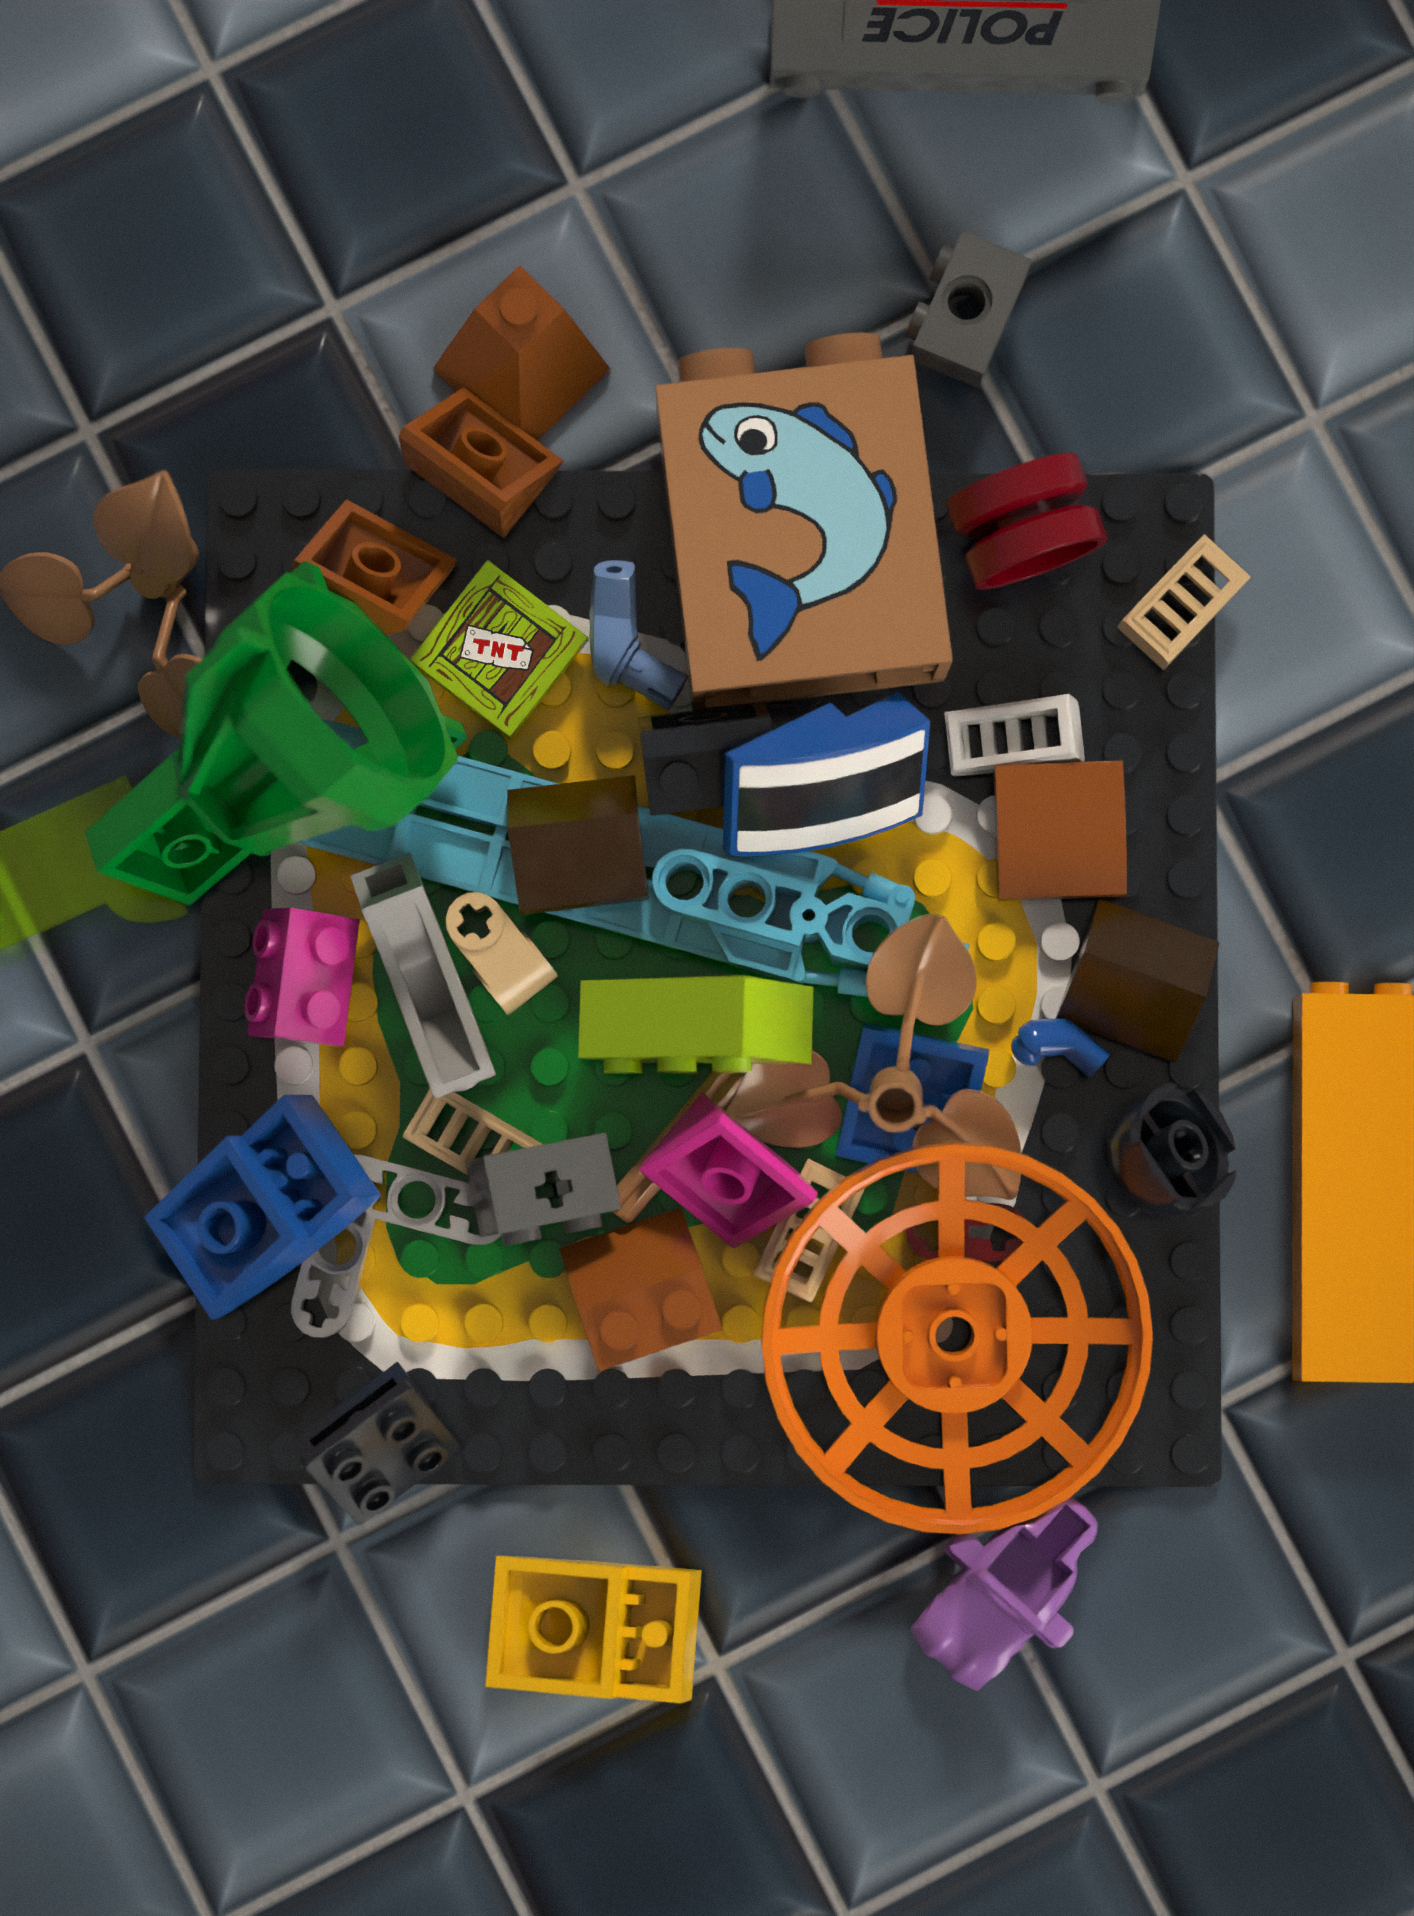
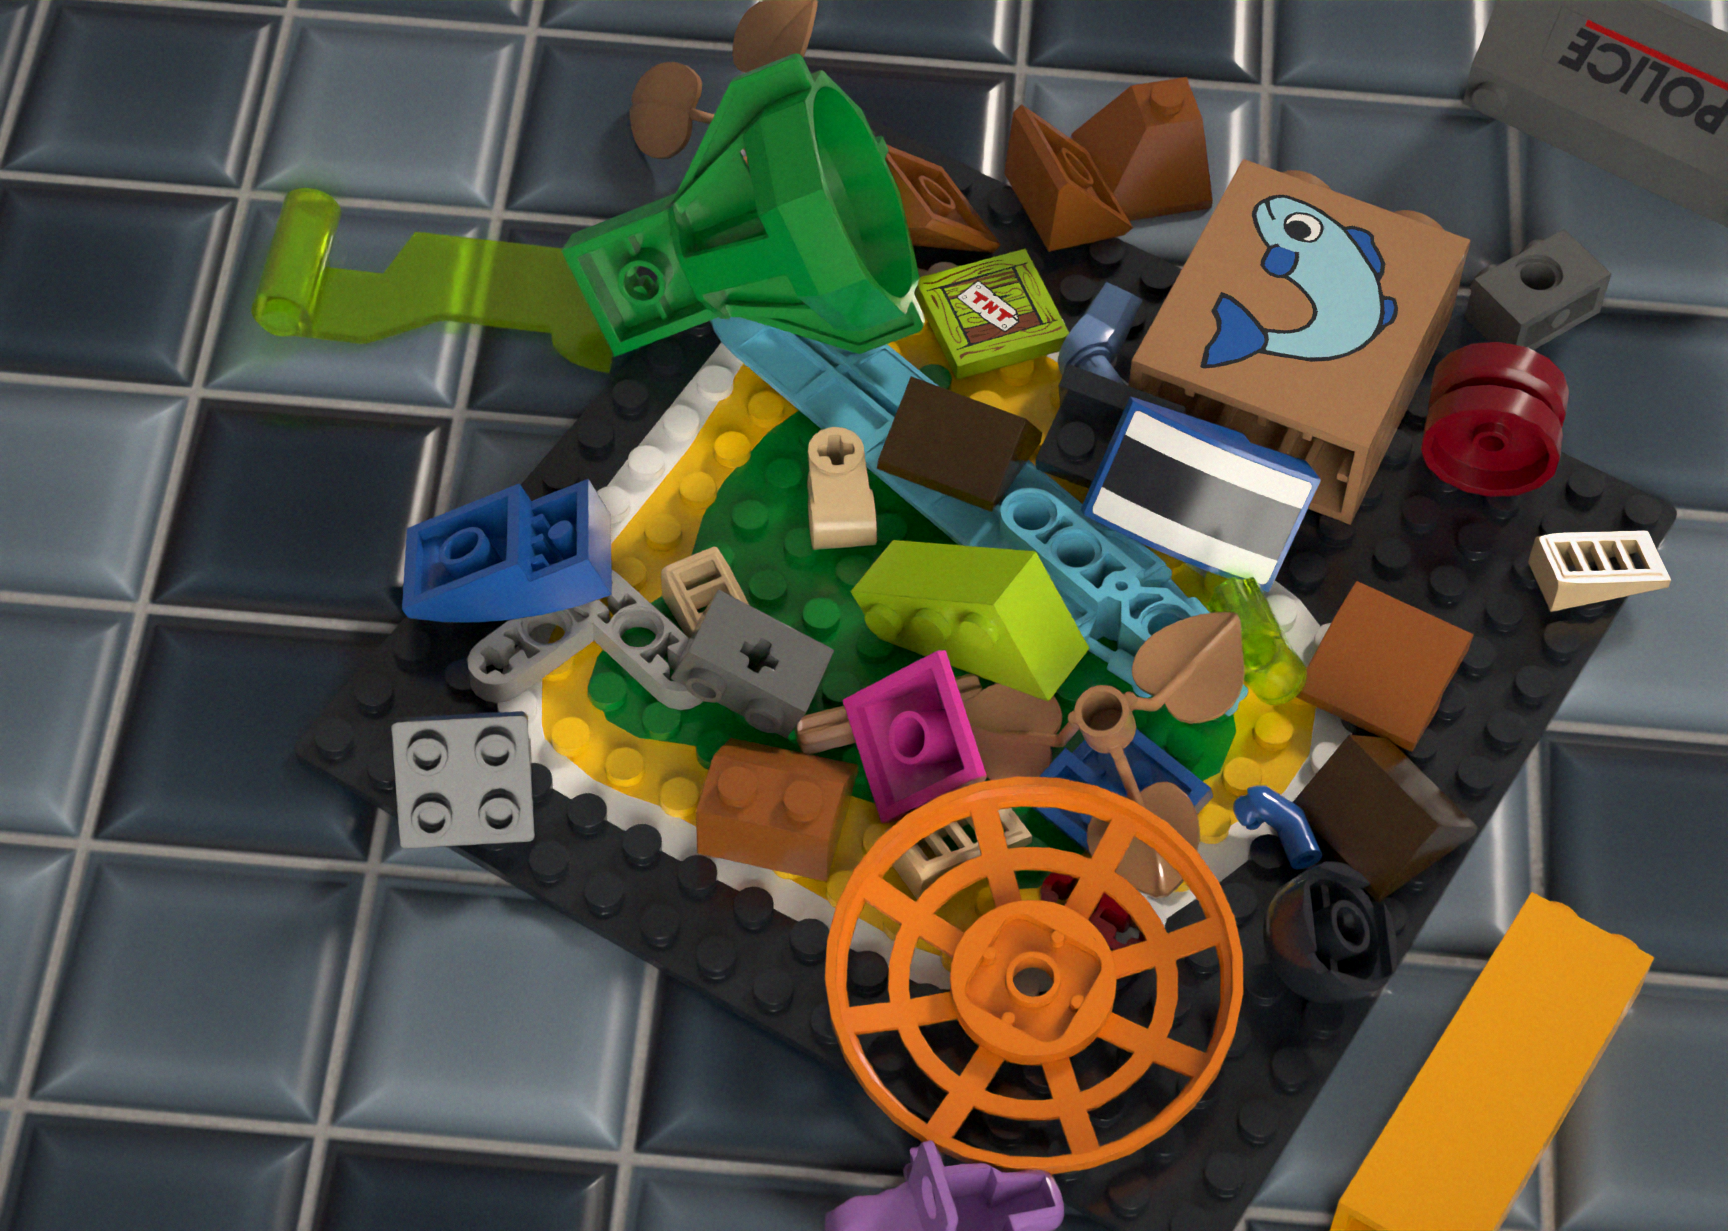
camera: 35 degrees right, 30 degrees down
dark pink bracket [244,908,360,1046] -> none
light grey arch [350,853,496,1099] -> none
yellow slope [485,1555,702,1703] -> none
white slope [945,694,1085,776] -> none
none -> clear neon green piece [1206,577,1307,705]

